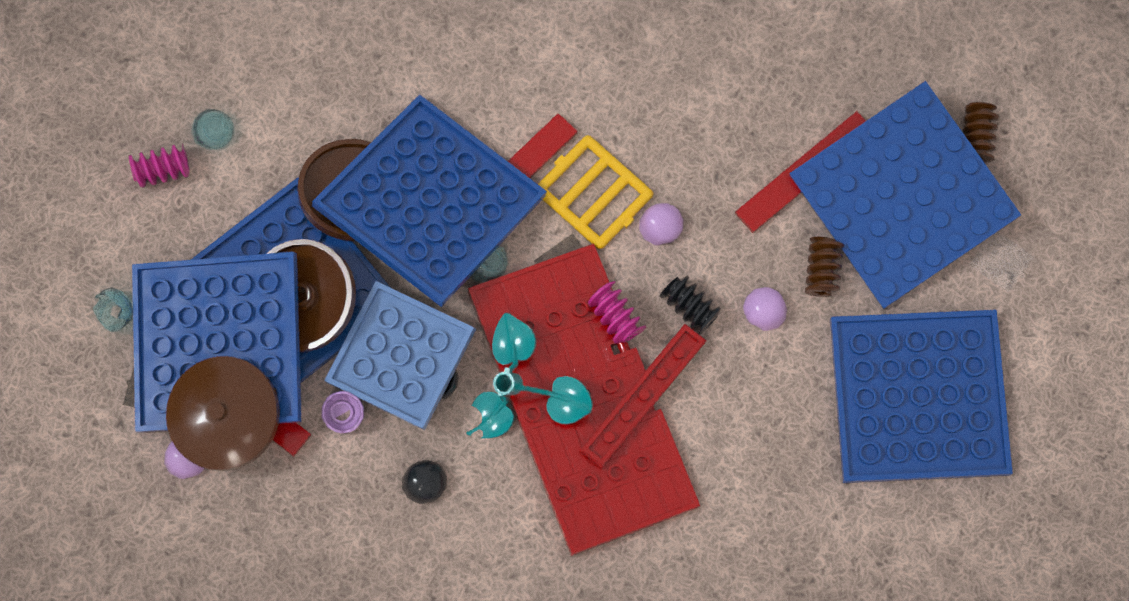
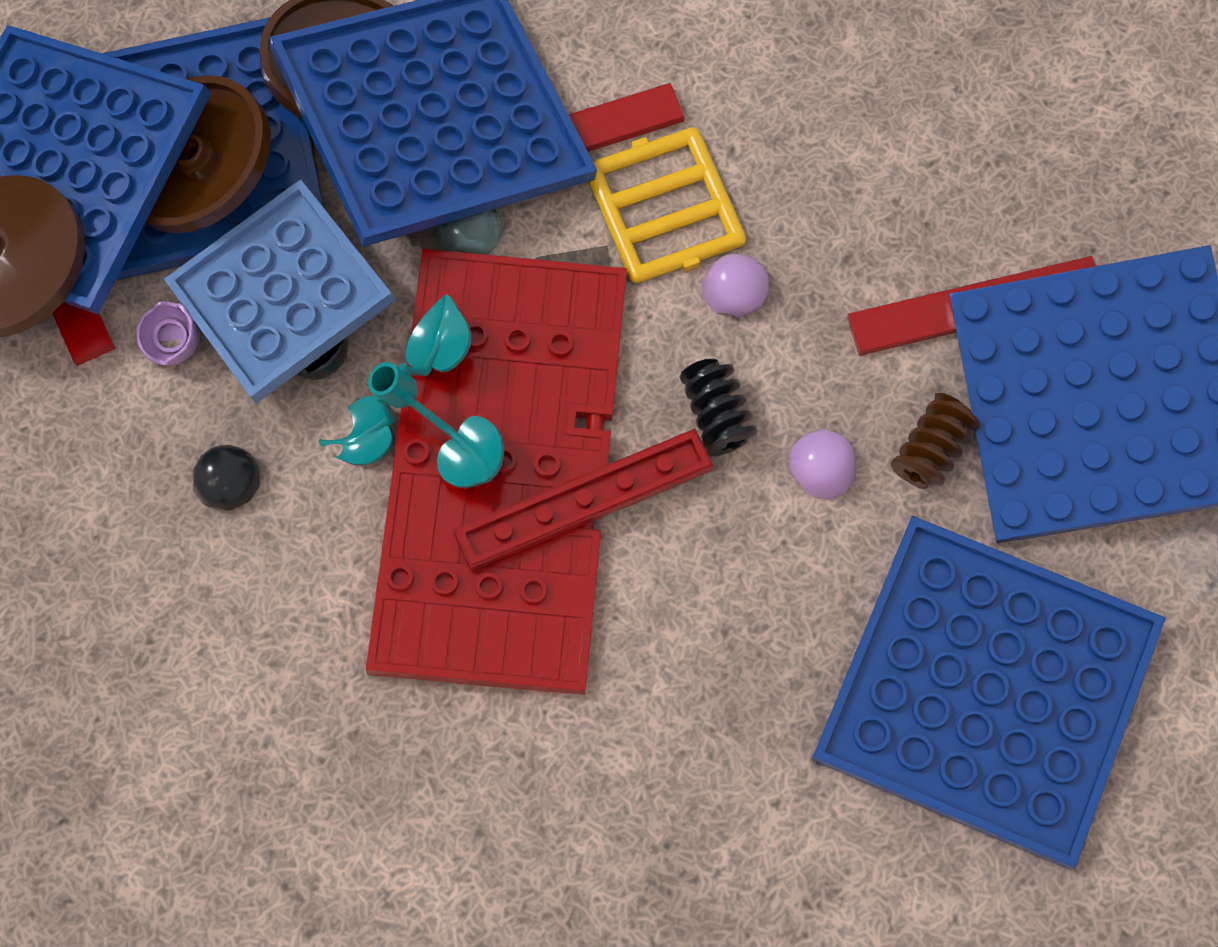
camera: 35 degrees right, 5 degrees down
dark pink piece [588,281,646,344] -> none

